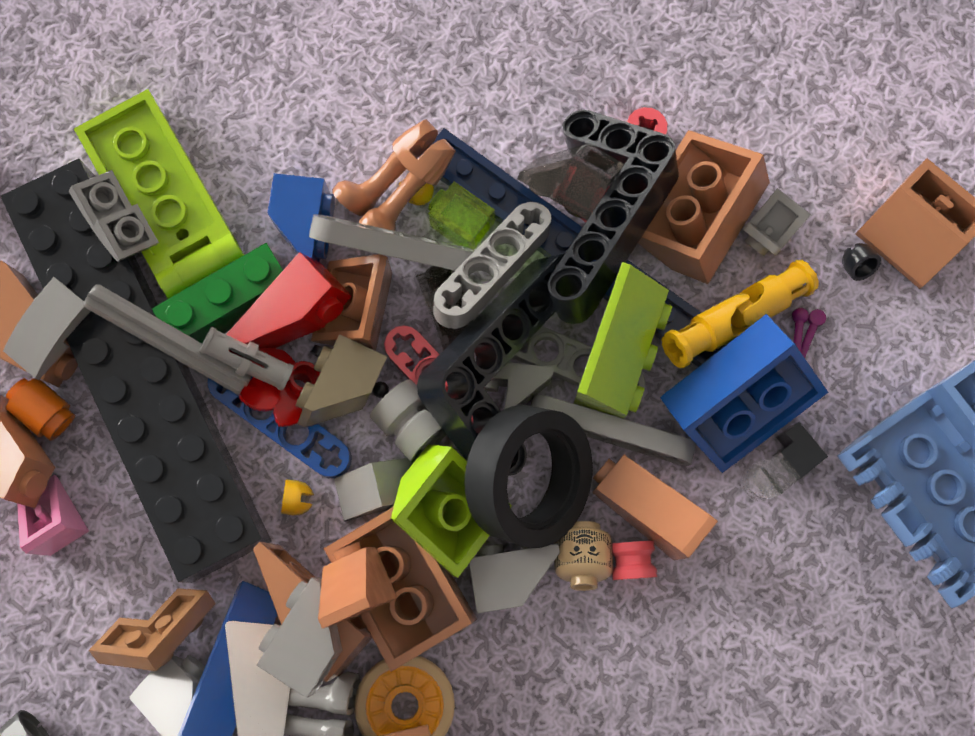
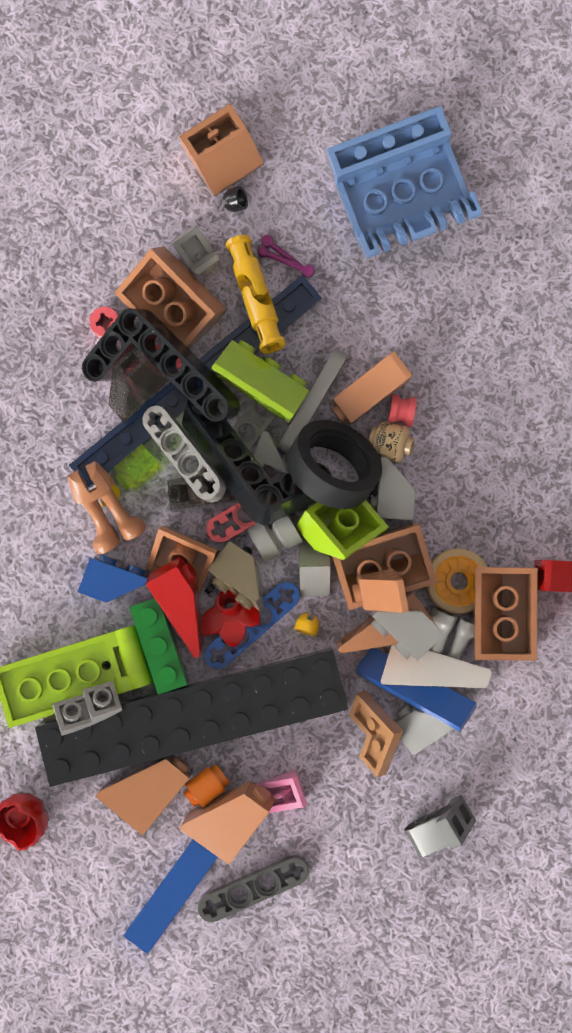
camera: 75 degrees left, 10 degrees up
light grey slope [3,277,91,380] -> none
light grey axle [83,284,251,394] -> none
light grey pin [199,327,294,390] -> none
light grey beam [309,214,475,273] -> none
blue slope [660,314,829,473] -> none
leg [740,422,828,502] -> none

